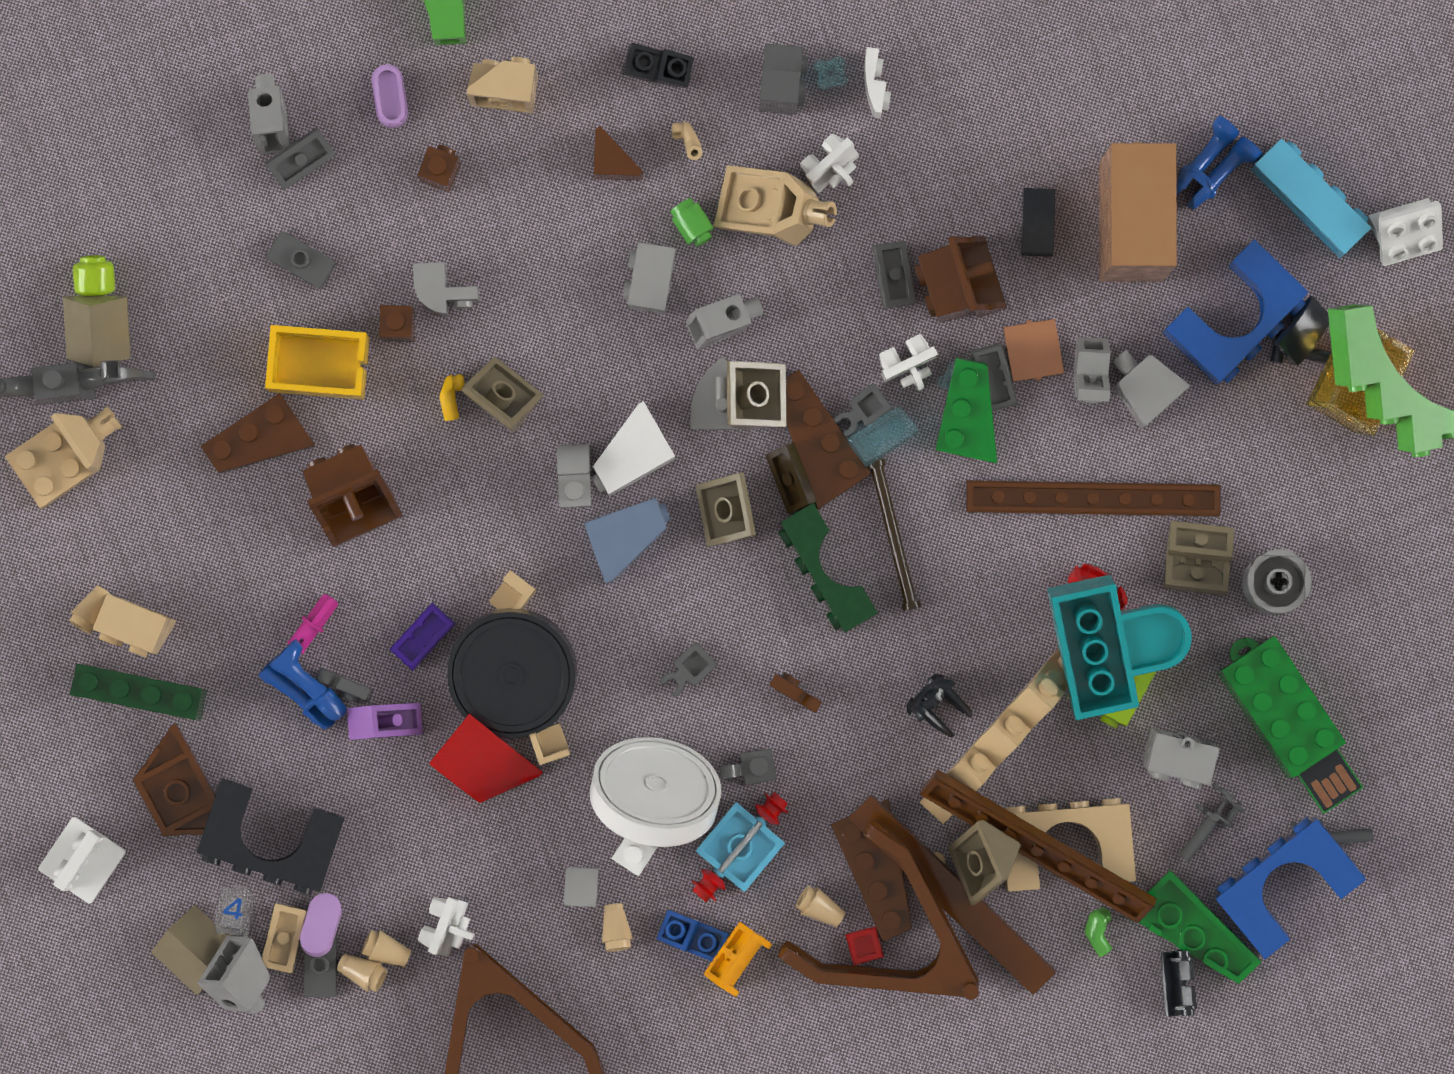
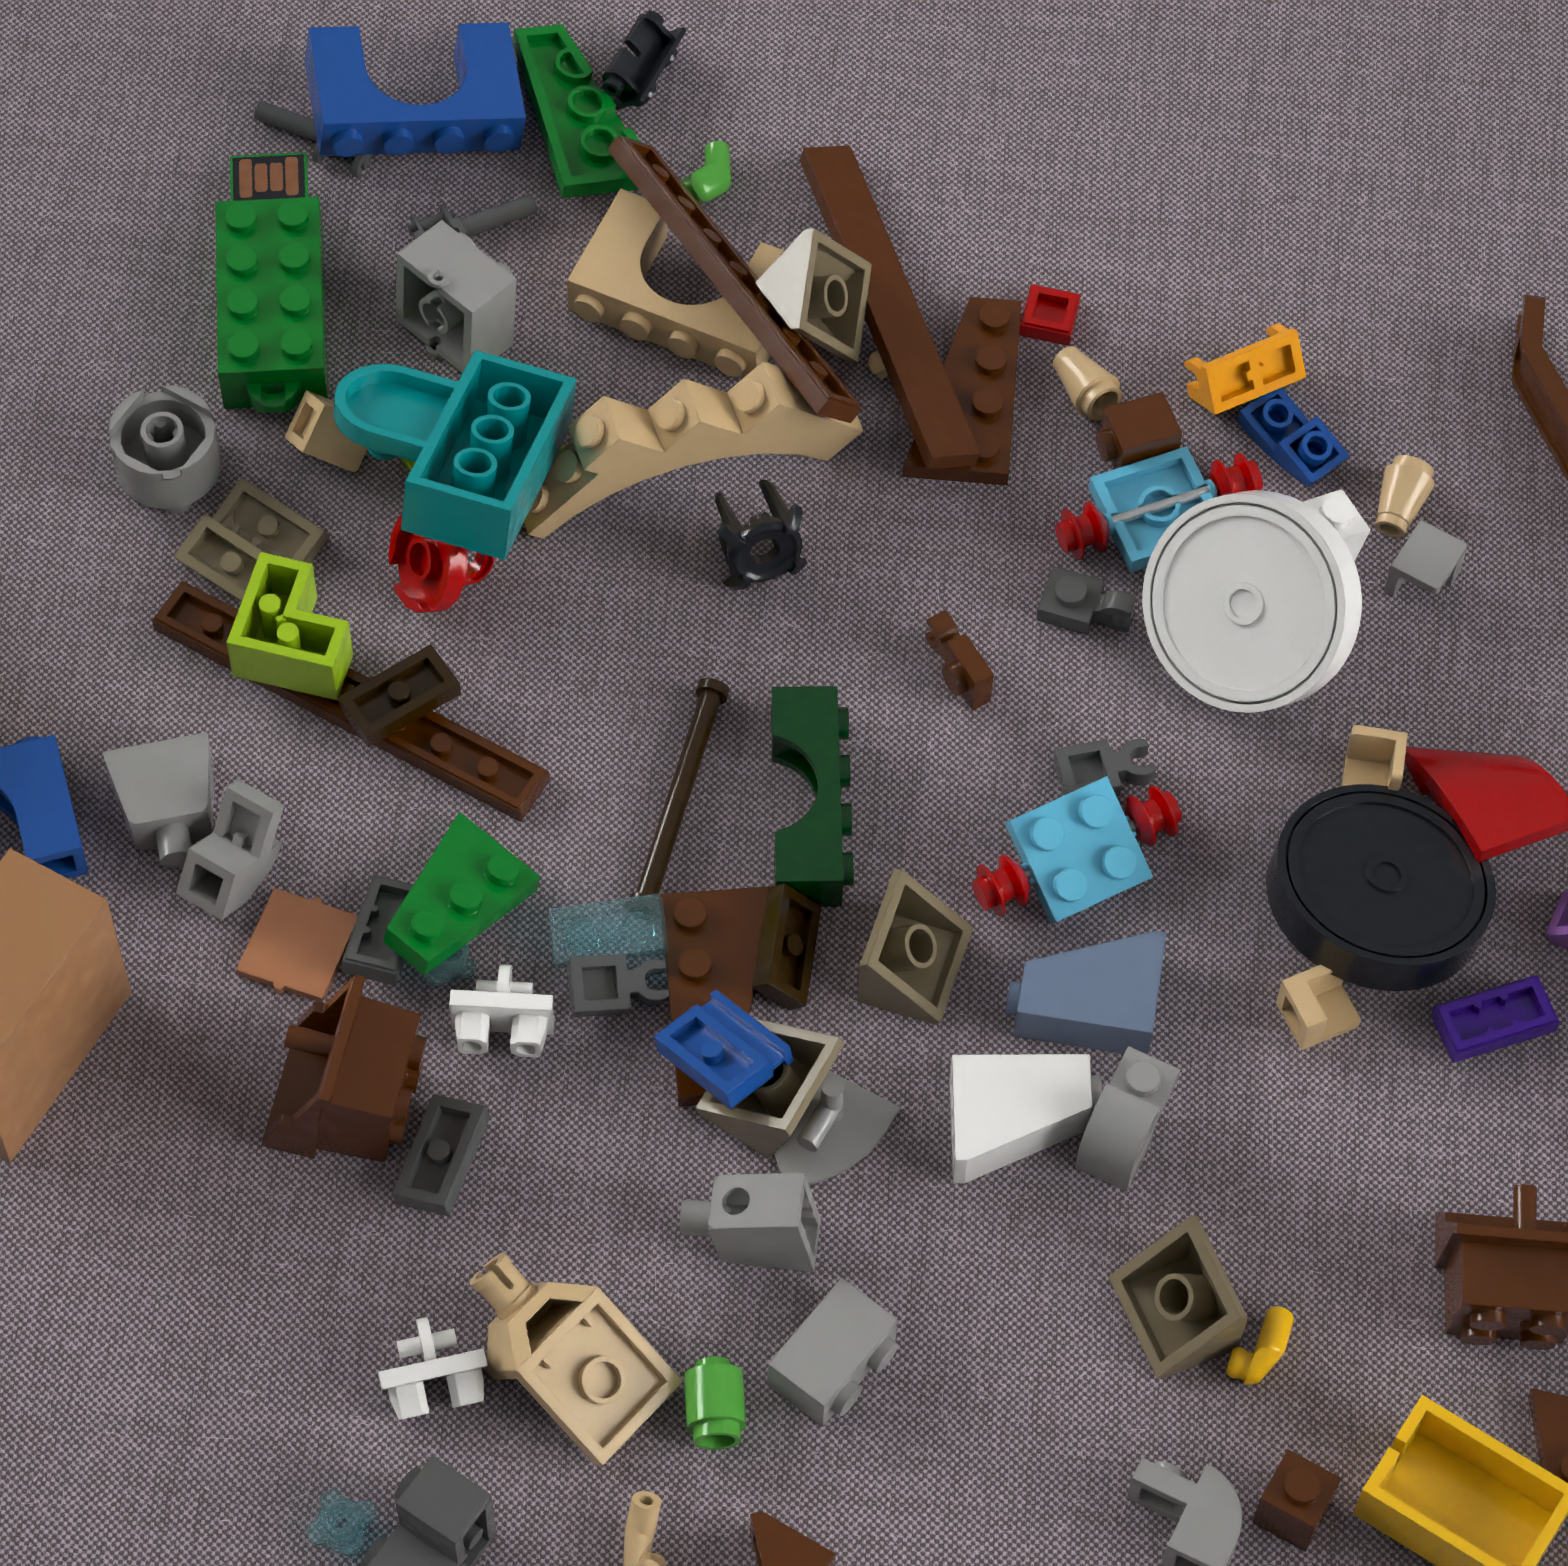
camera: 150 degrees left, 25 degrees down
reddish brown piece [778,819,979,1000] -> none
white slope [864,47,891,118] -> none
black slope [1021,188,1055,257] -> none
none -> lime brick [226,552,353,700]
none -> tan panel [284,390,367,472]
none -> dark brown plate [338,644,461,747]
none -> blue plate [654,990,793,1109]
none -> medium azure plate [972,776,1182,924]
none -> reddish brown brick [1096,392,1182,469]

